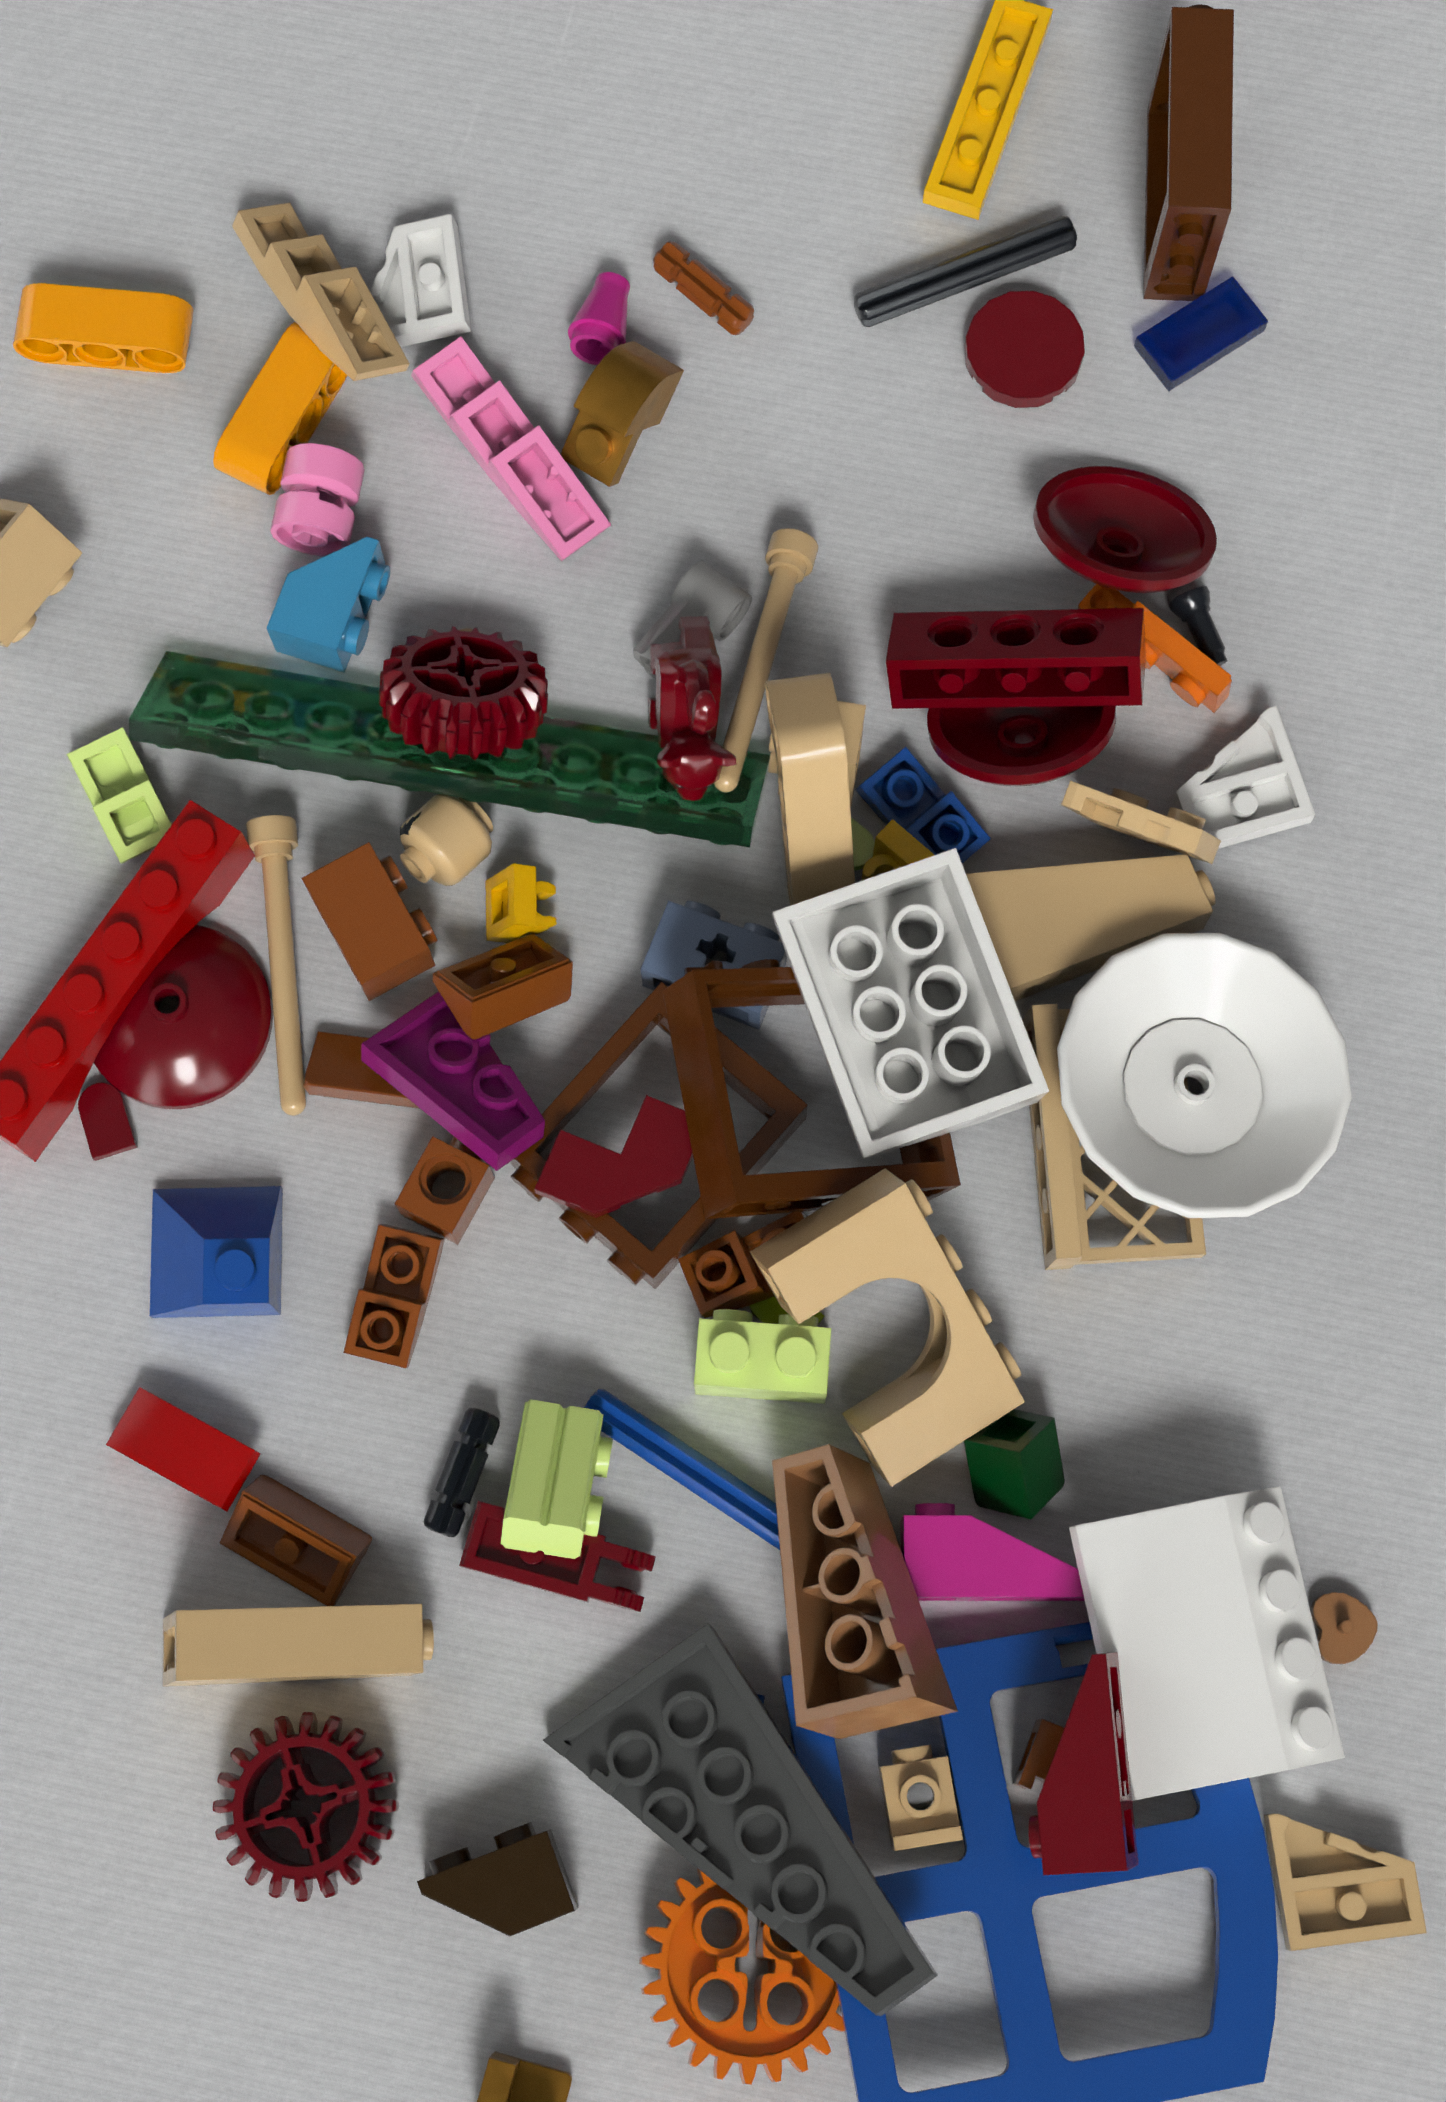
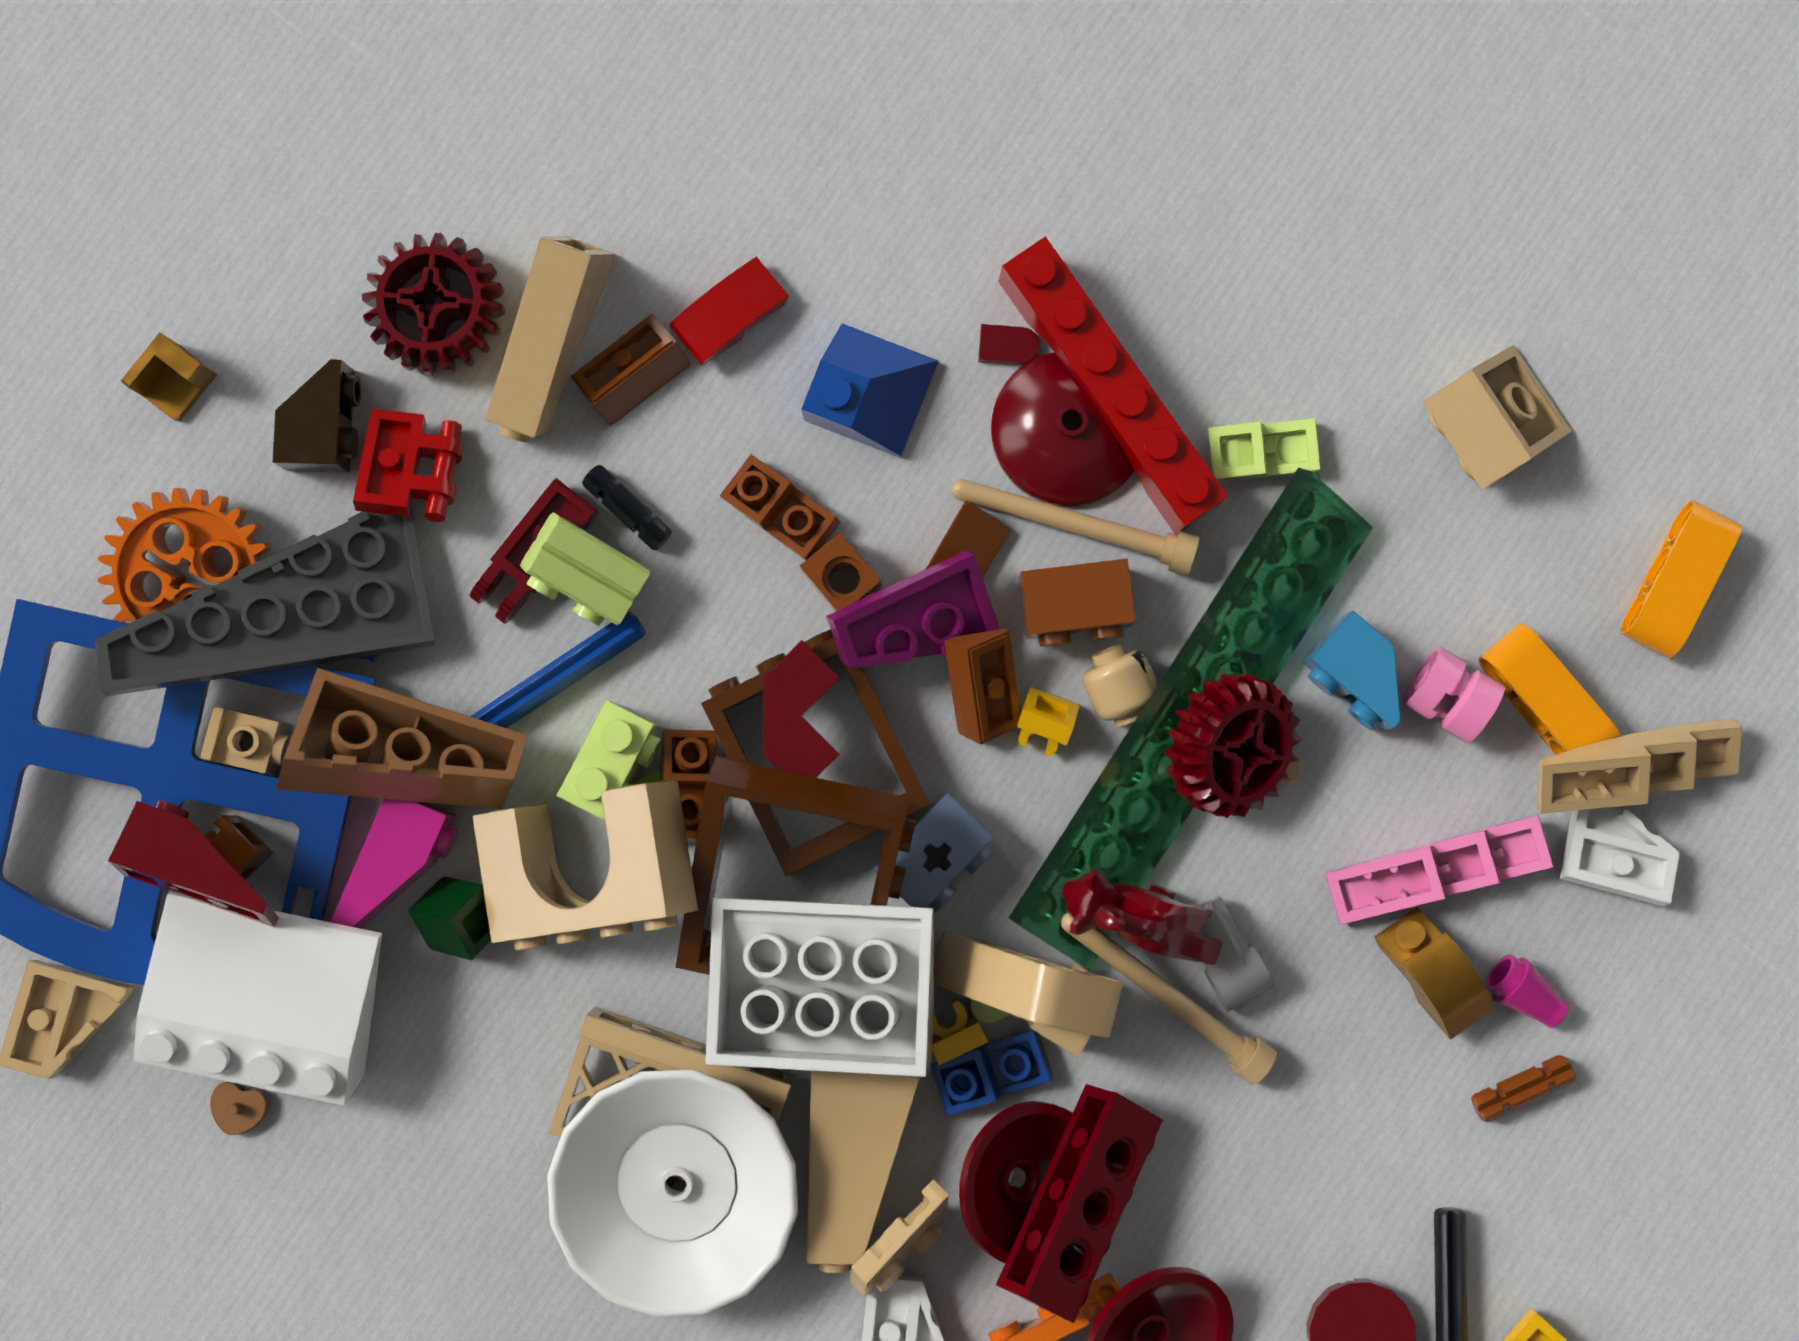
camera: 115 degrees right, 10 degrees up
none -> red plate [353,409,464,522]

